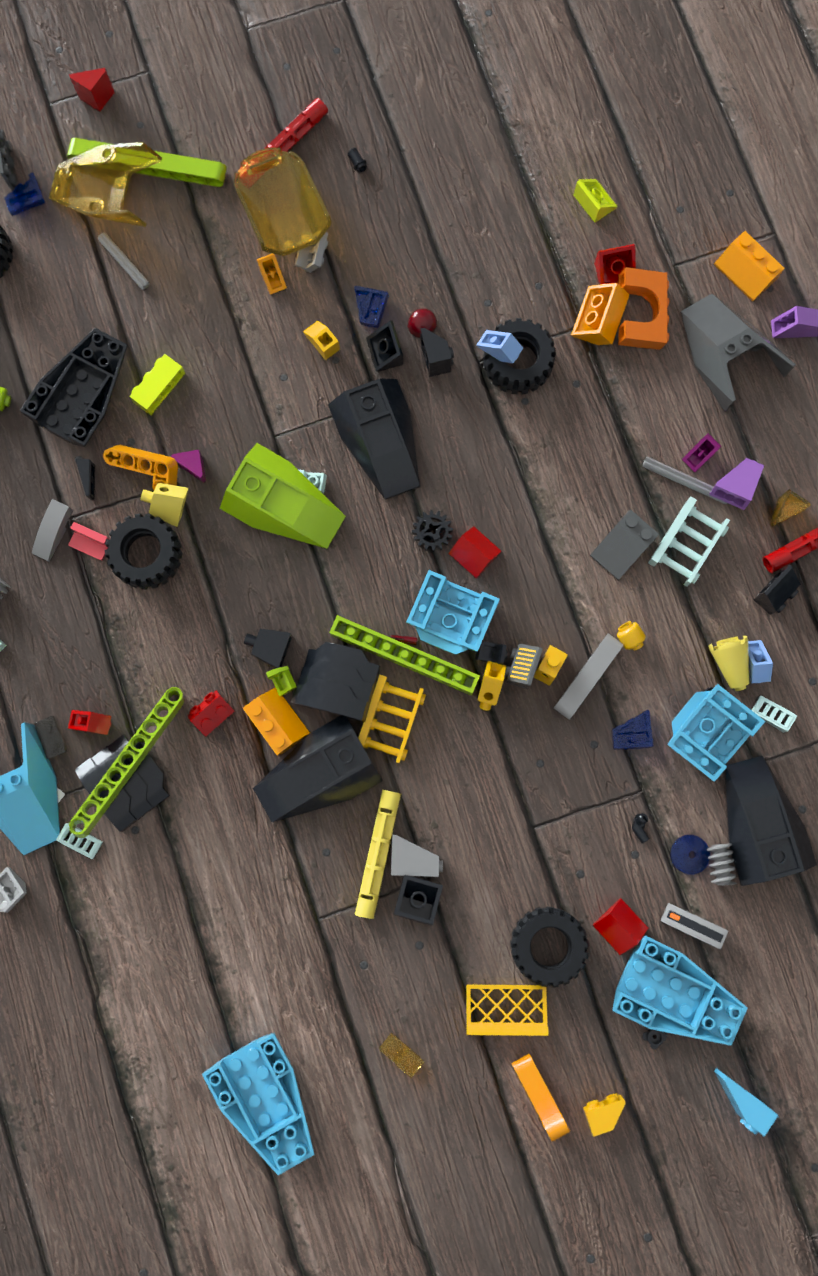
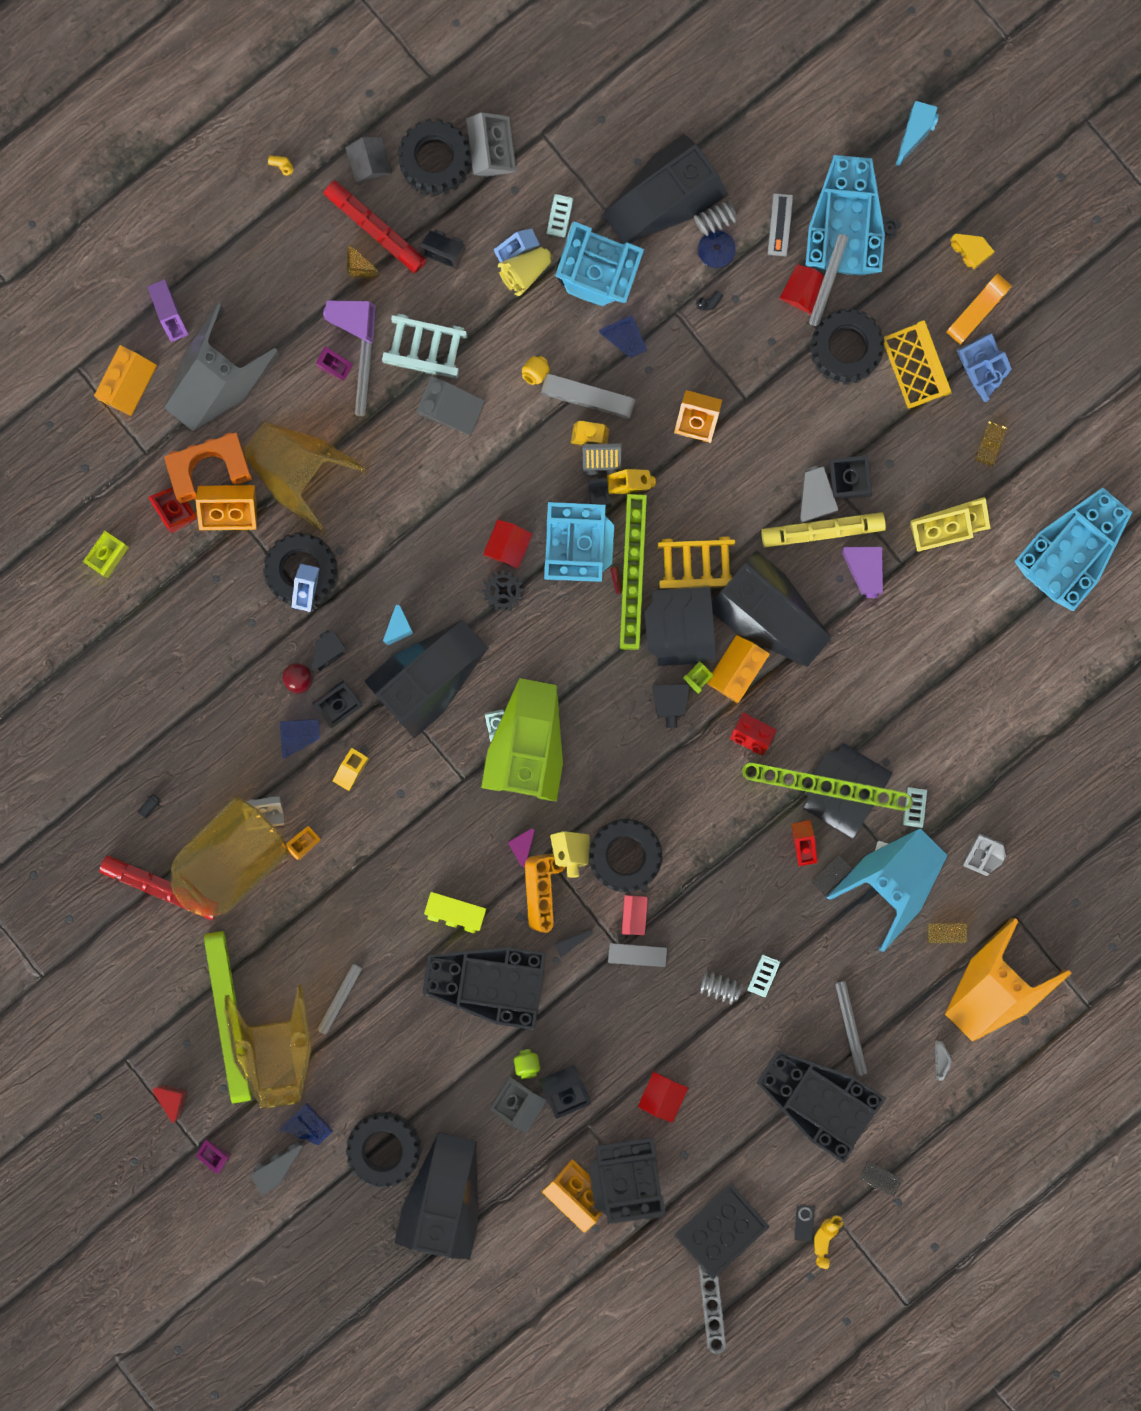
camera: 110 degrees left, 5 degrees up
none -> magenta slope [196,1140,232,1174]
none -> clear yellow windscreen [243,422,368,534]
none -> medium azure slope [383,605,414,645]
none -> light orange slope [674,390,722,443]
none -> light grey axle [809,234,848,326]
none -> medium lavender slope [842,547,883,598]
none -> light yellow slope [910,497,990,552]
none -> medium blue slope [956,333,1012,402]

